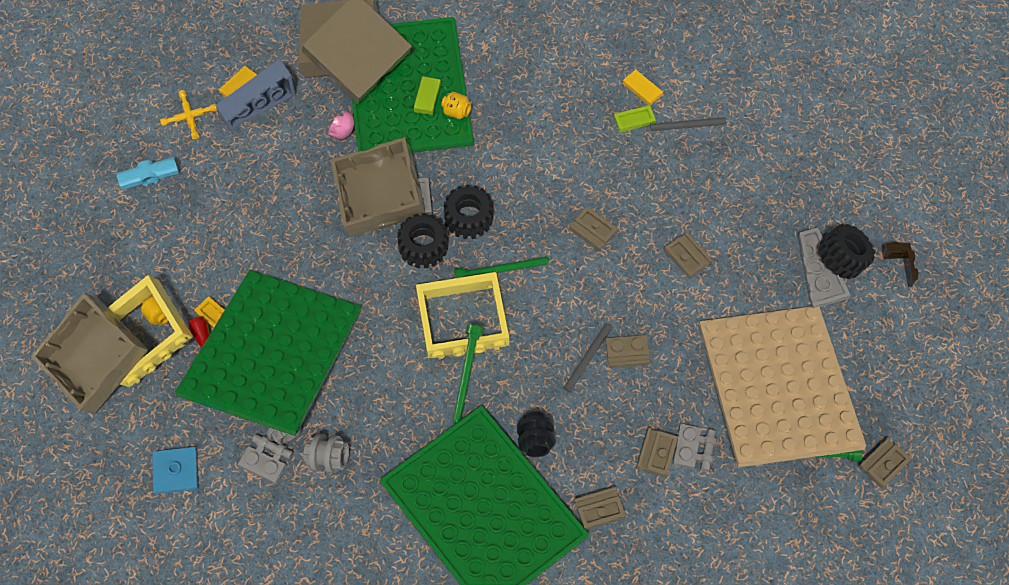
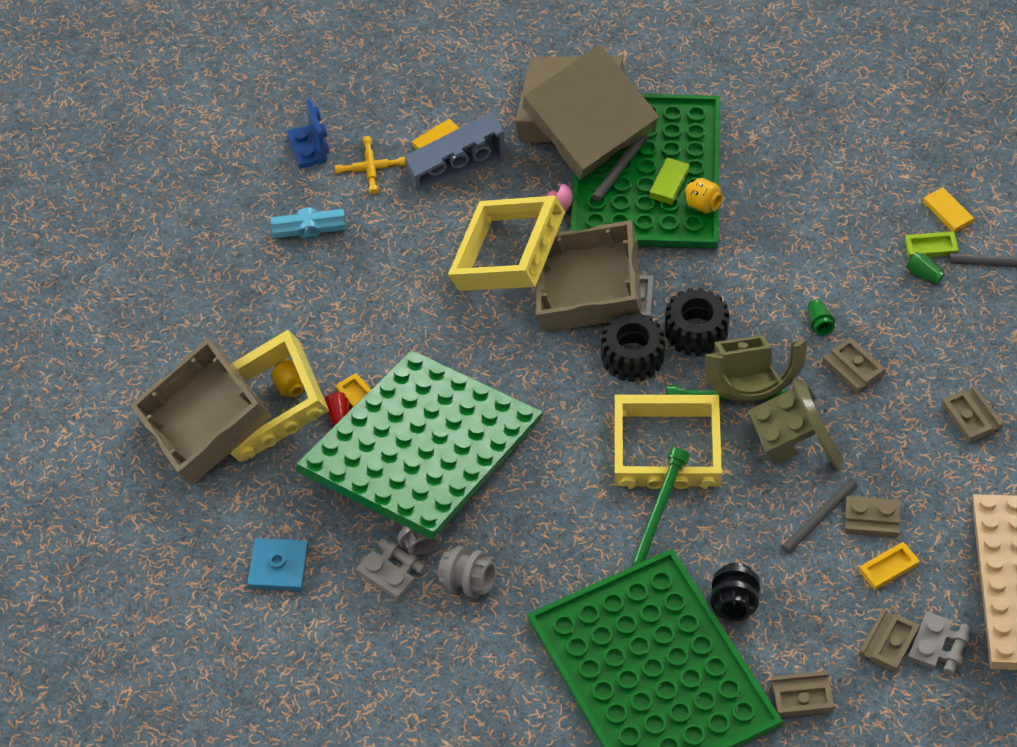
camera: 15 degrees right, 10 degrees down
none -> blue bracket [287,99,330,169]
none -> light yellow window [448,196,565,291]
none -> dark grey bar [592,134,648,202]
none -> olive piece [705,335,807,402]
none -> olive piece [748,377,843,472]
none -> green cone [808,299,835,336]
none -> yellow tile [859,542,920,590]
none -> green cone [906,252,945,285]

